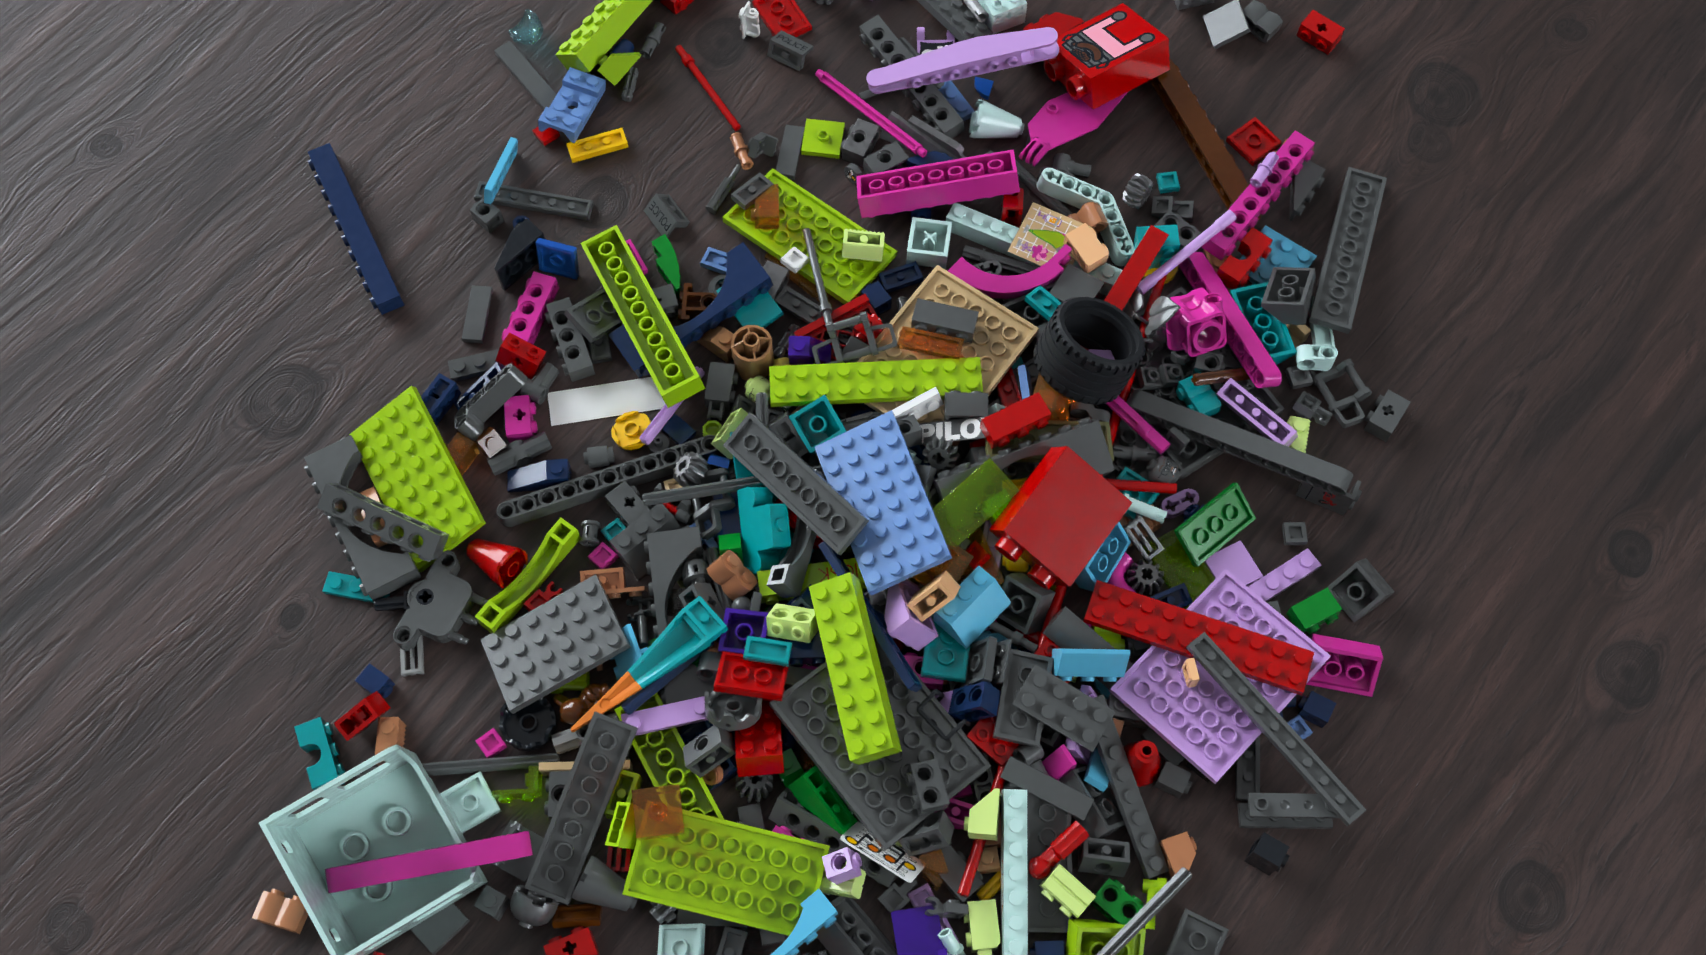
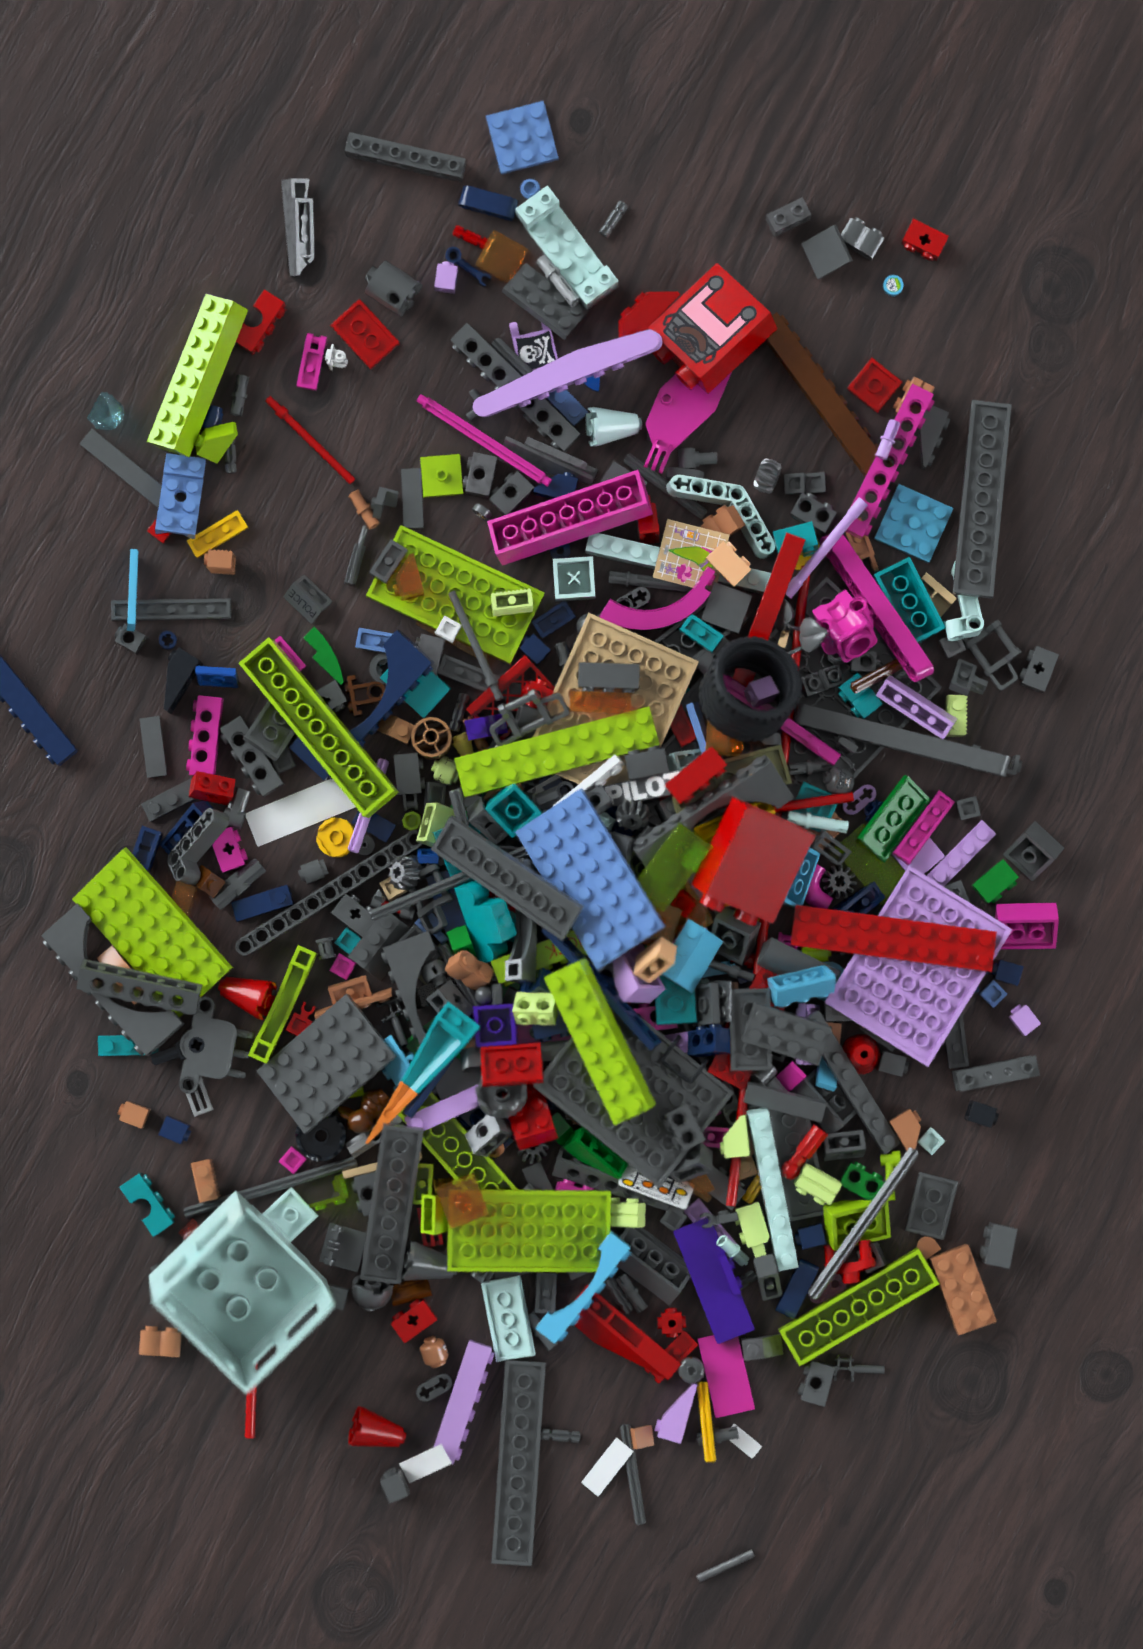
camera: 10 degrees left, 20 degrees up
dark pink beam [325,831,533,893] -> none
red brick [333,691,391,741] -> none
teal tile [743,636,792,667] -> none
dark grey panel [767,30,814,71] -> none
lavender brick [822,847,862,885] -> none
teal tile [1156,171,1180,194] -> none
light nougat tile [1182,658,1200,688] -> none
dark grey plate [1186,632,1366,827] -> none
red arch [1217,227,1273,289] -> none
dark grey slope [1261,267,1316,325] -> none
none -> nougat brick [118,1101,151,1129]
none -> nougat brick [204,549,236,575]
none -> dark pink plate [296,333,327,391]
none -> tile [883,275,903,296]
none -> dark pink tile [892,790,955,865]
none -> light aqua tile [917,1127,945,1155]
none -> lavender brick [1009,1004,1041,1036]

